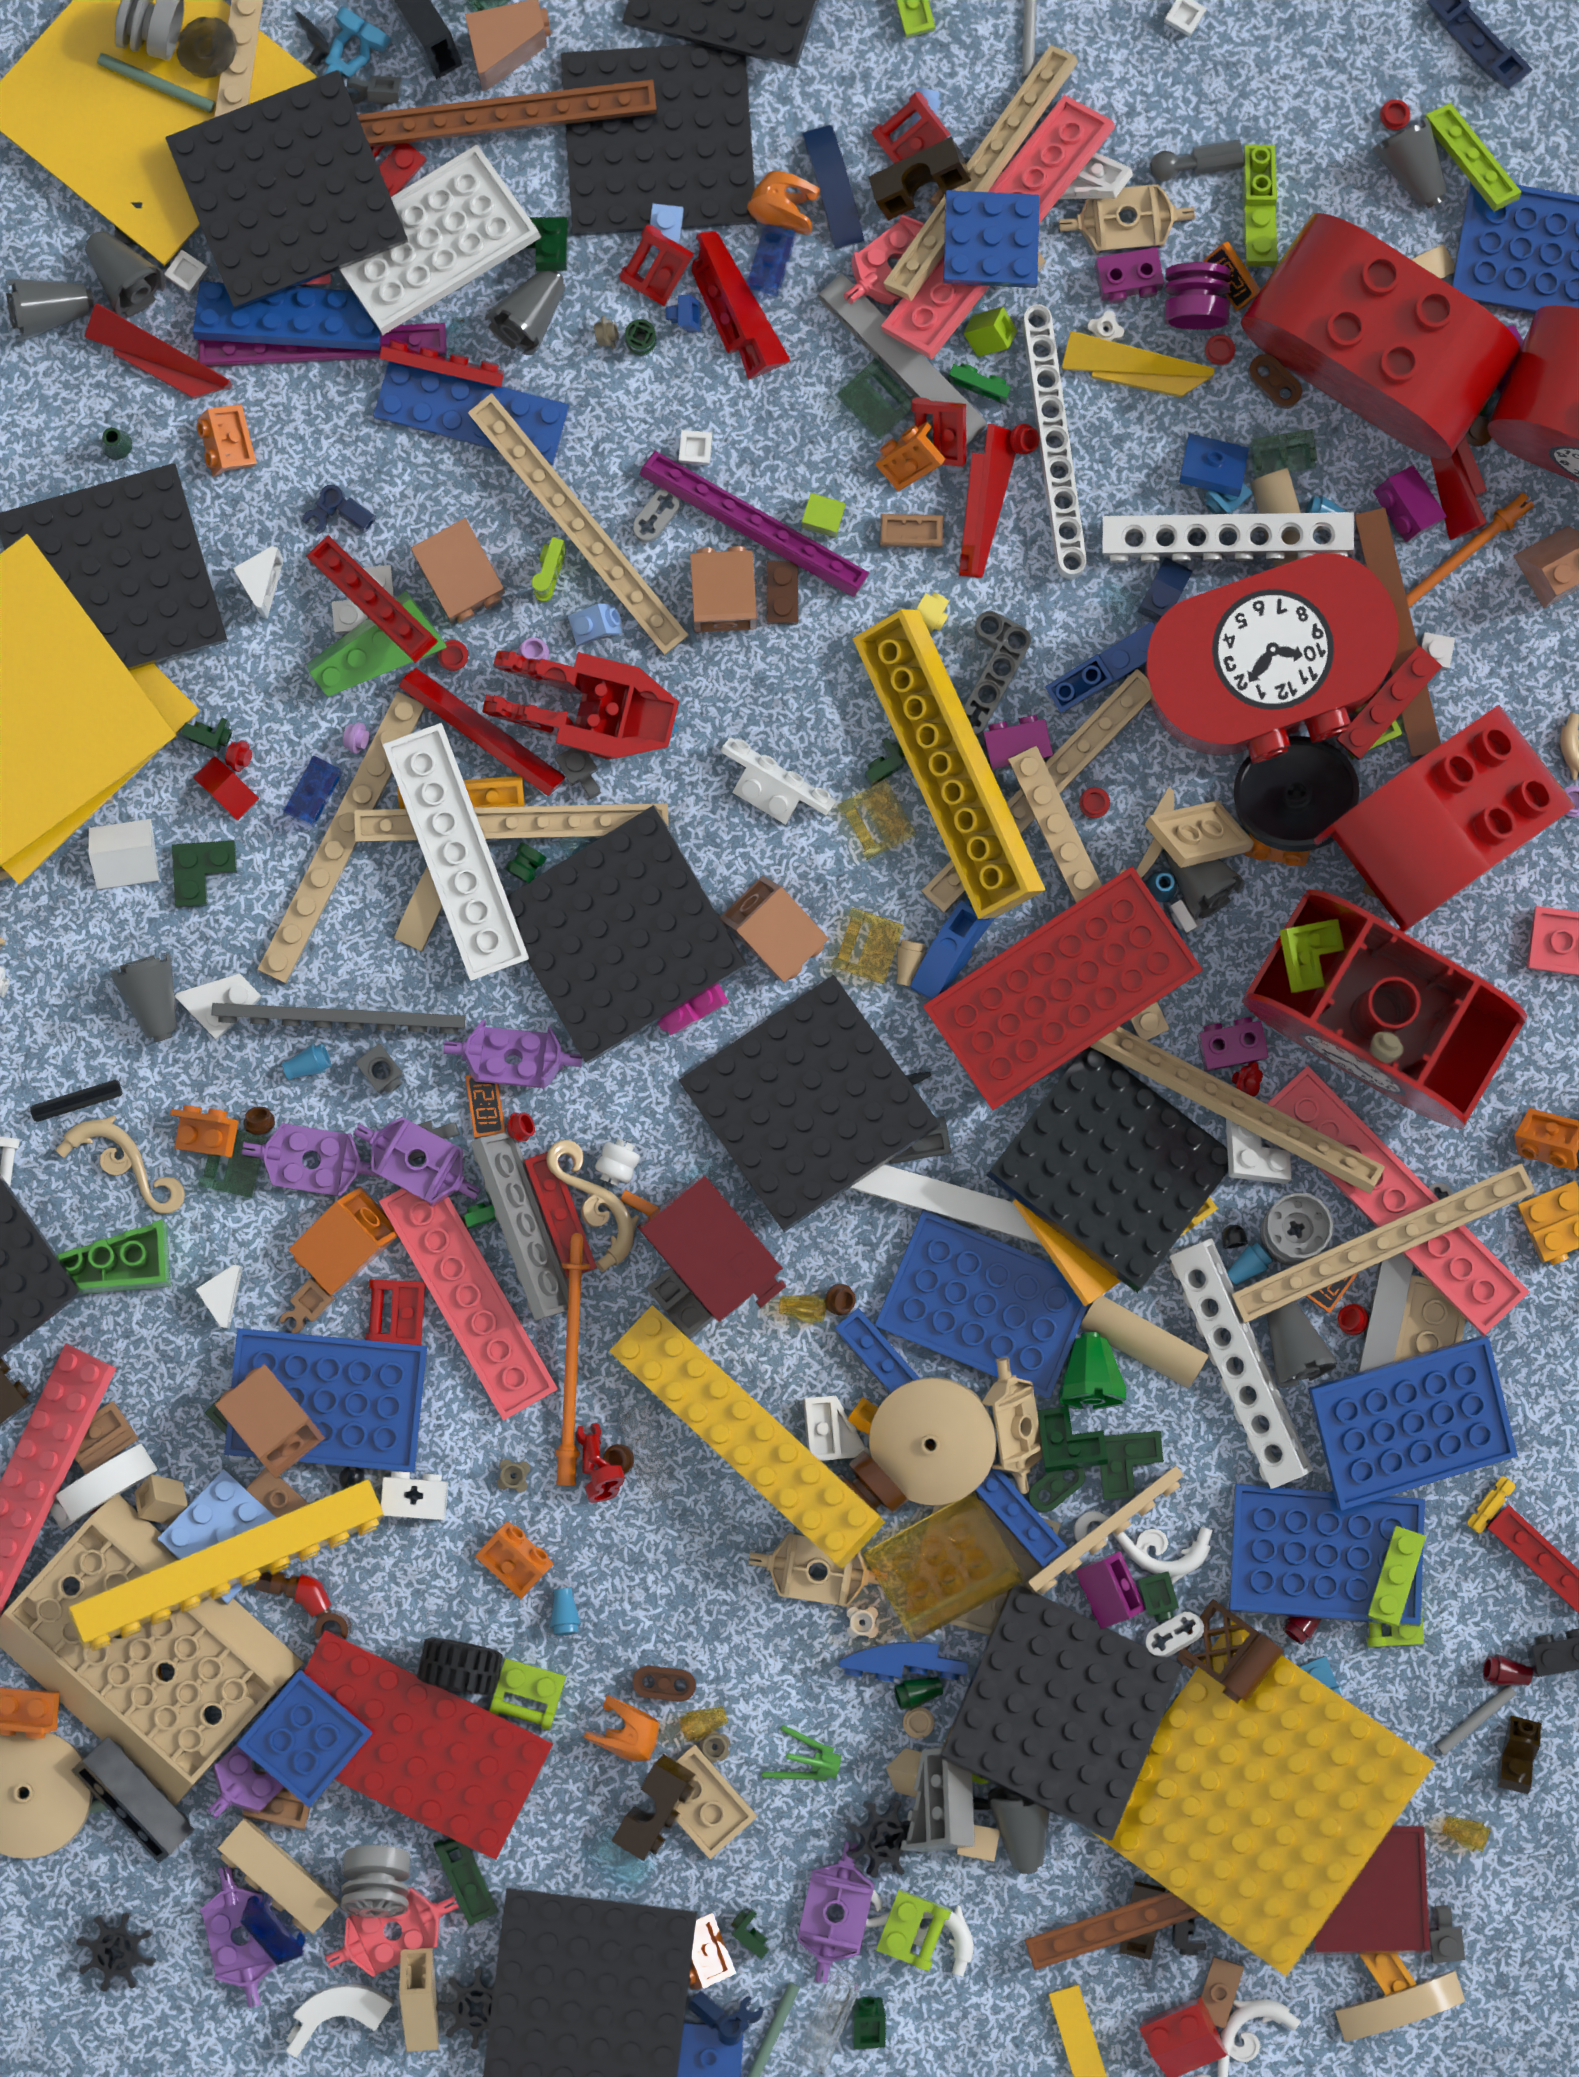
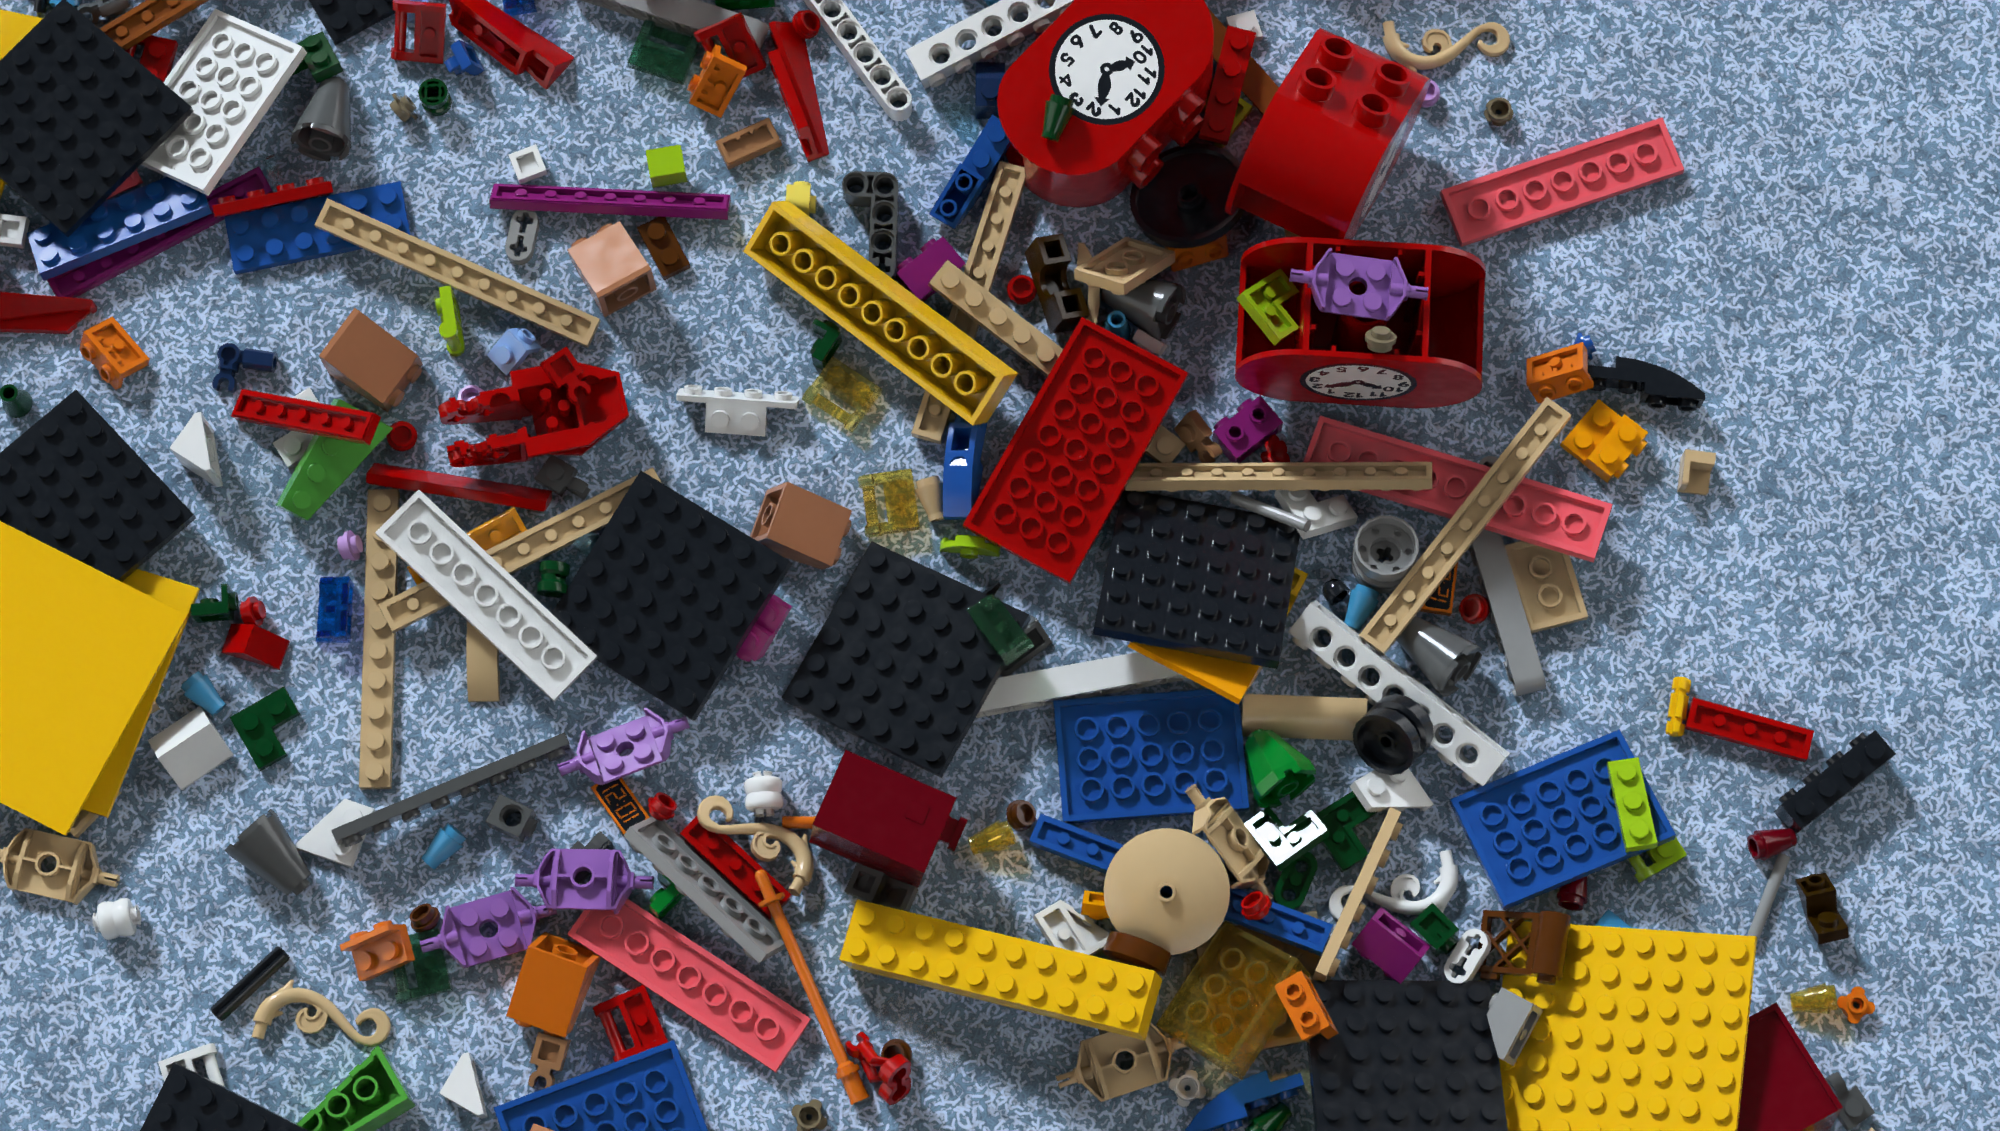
camera: 20 degrees left, 10 degrees down
blue plate [1308,1335,1518,1511] -> none
none -> dark azure cone [181,671,227,717]
none -> red plate [540,346,591,404]
none -> lime plate [939,535,1000,559]
none -> clear green hinge [966,594,1034,666]
none -> dark brown arch [1024,233,1090,334]
none -> dark green cone [1041,94,1075,142]
none -> medium nougat plate [1174,409,1223,463]
none -> light grey bar [1230,492,1311,532]
none -> red plate [1241,891,1272,920]
none -> orange bracket [1275,971,1339,1041]
none -> medium lavender plate [1289,248,1429,321]
none -> white wing [1350,768,1434,812]
none -> black wheel [1353,694,1434,775]
none -> light grey slope [1487,987,1543,1066]
none -> orange plate [1837,986,1875,1024]

